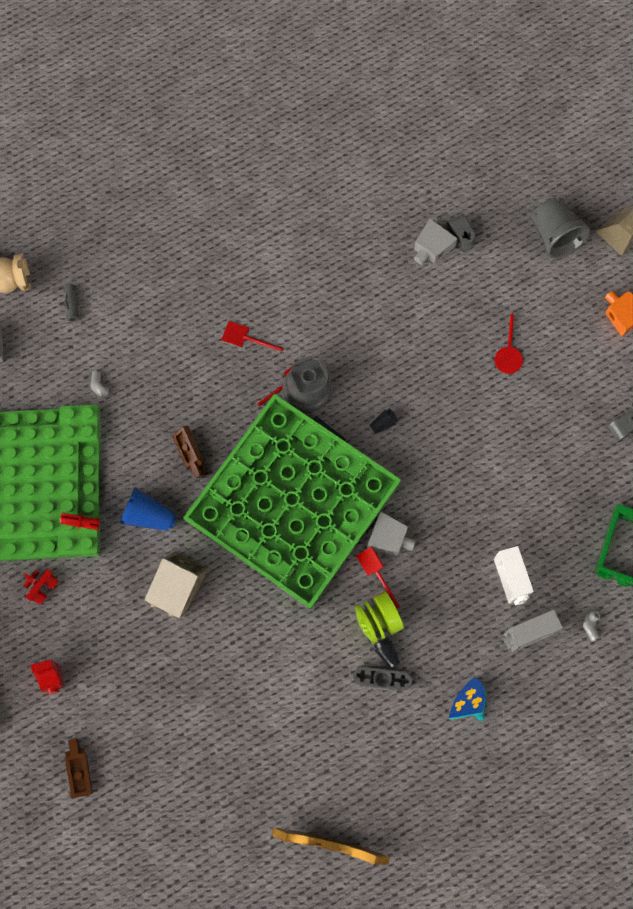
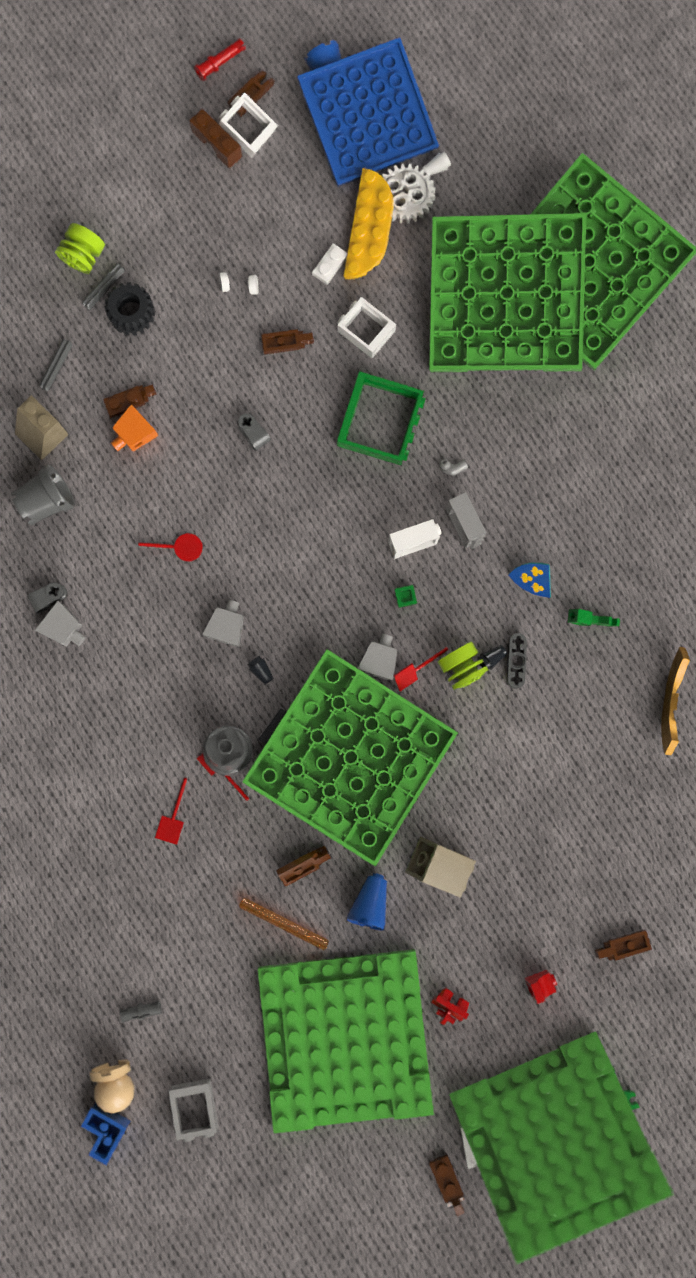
camera: 100 degrees left, 10 degrees up
red axle [60,513,100,531] -> none
light grey arm [90,371,109,397] -> none
none -> light grey torso [203,600,244,648]
none -> clear orange axle [239,898,329,950]
none -> green plate [394,585,417,608]
none -> green piece [567,609,620,627]

